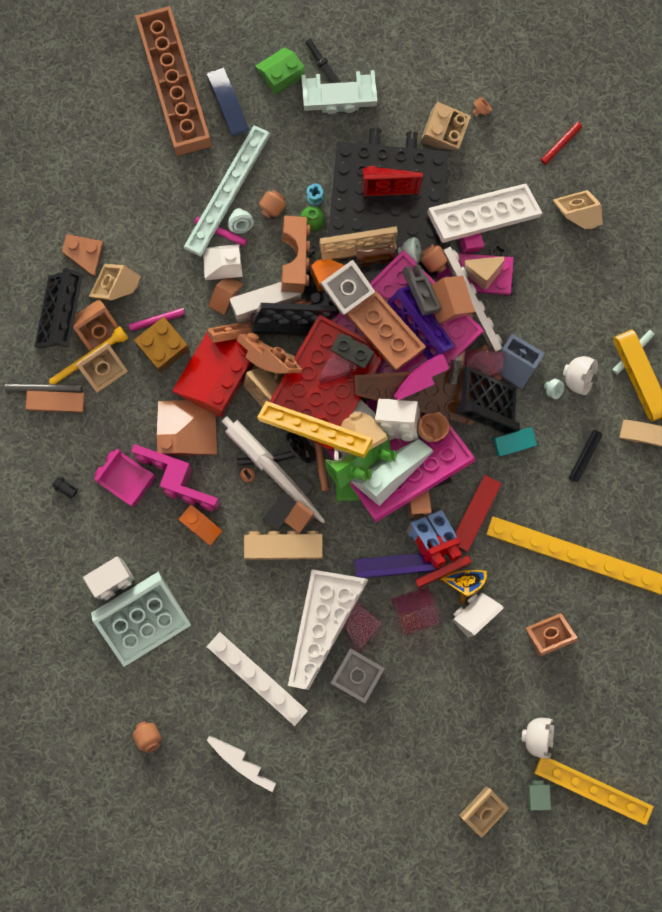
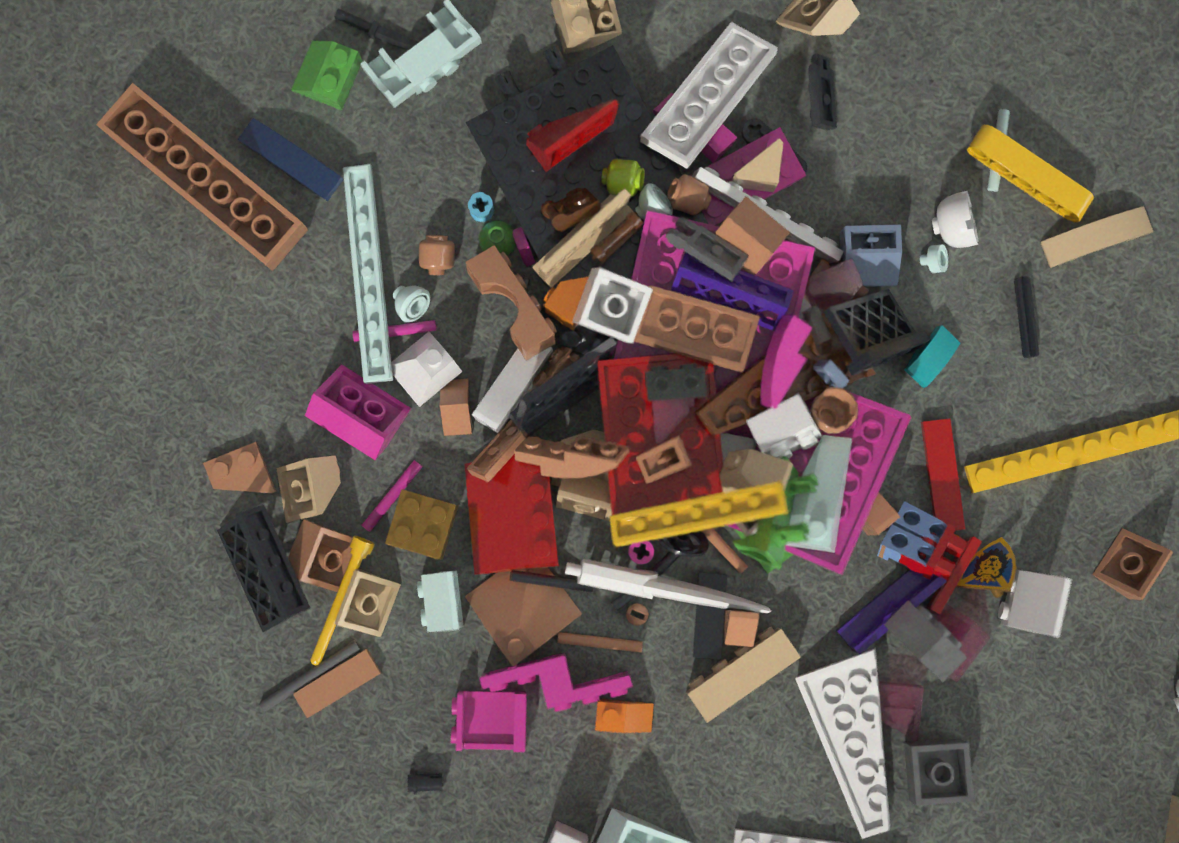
camera: 35 degrees left, 5 degrees up
none -> dark pink slope [305,364,411,460]
none -> light aqua slope [417,571,464,632]
none -> black bar [510,570,594,592]
none -> dark pink tile [513,227,535,266]
none -> reddish brown plate [541,187,602,231]
none -> nougat bar [558,632,643,652]
none -> lime head [602,159,645,197]
none -> dark pink bush [628,541,654,564]
none -> nougat slope [636,437,690,484]
none -> black hinge [808,53,837,130]
none -> sand blue tile [812,360,849,388]
none -> flat silver brick [884,601,967,682]

